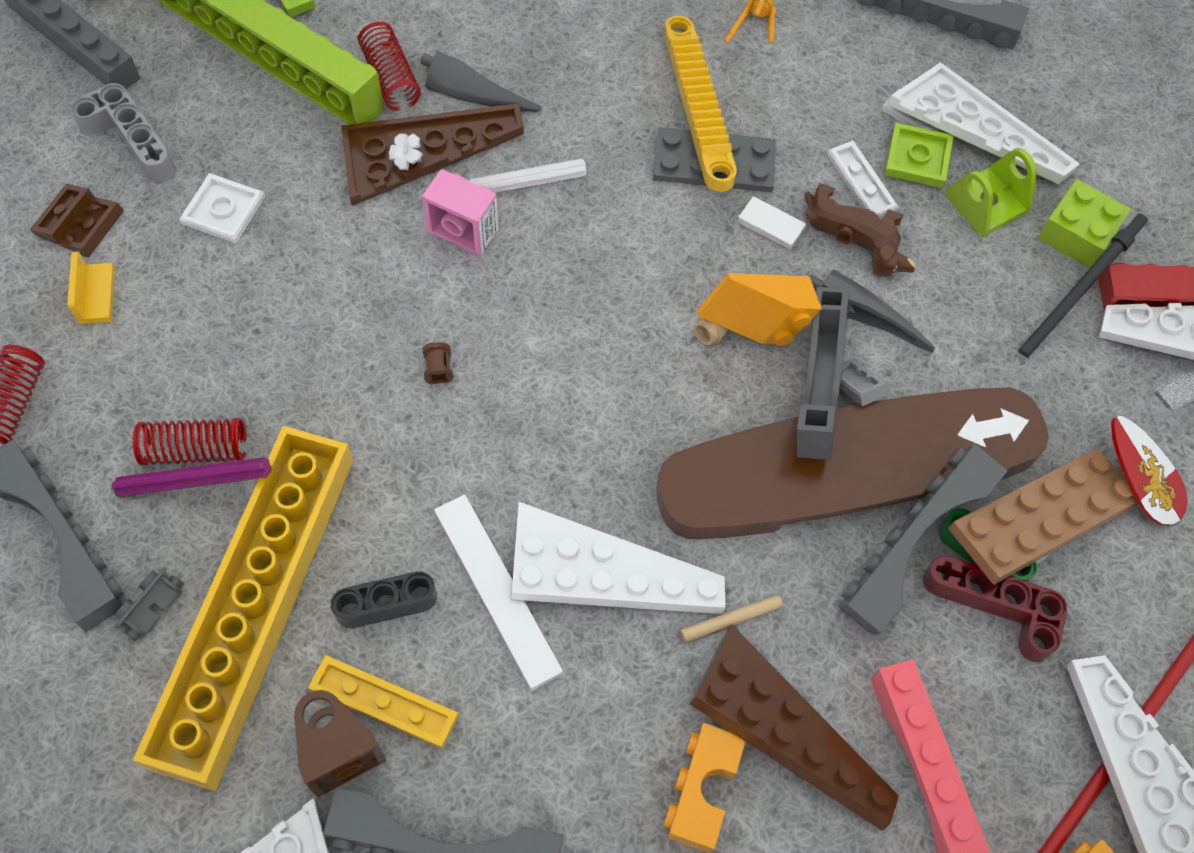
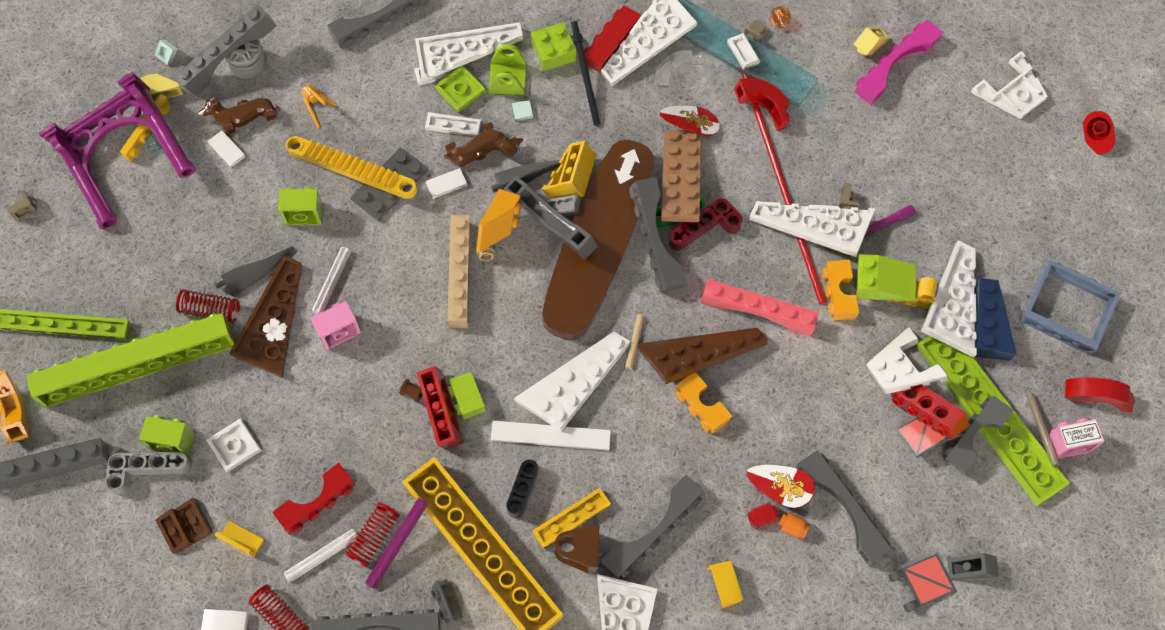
camera: 55 degrees left, 5 degrees up
none -> lime brick [139,415,195,457]
none -> red arch [272,463,355,535]
none -> lime brick [278,187,323,225]
none -> white axle [284,529,358,582]
none -> red brick [416,366,464,450]
none -> tan arch [447,215,471,328]
none -> lime brick [447,372,486,420]
none -> light aqua tile [512,100,533,121]
none -> yellow wedge [542,140,597,199]

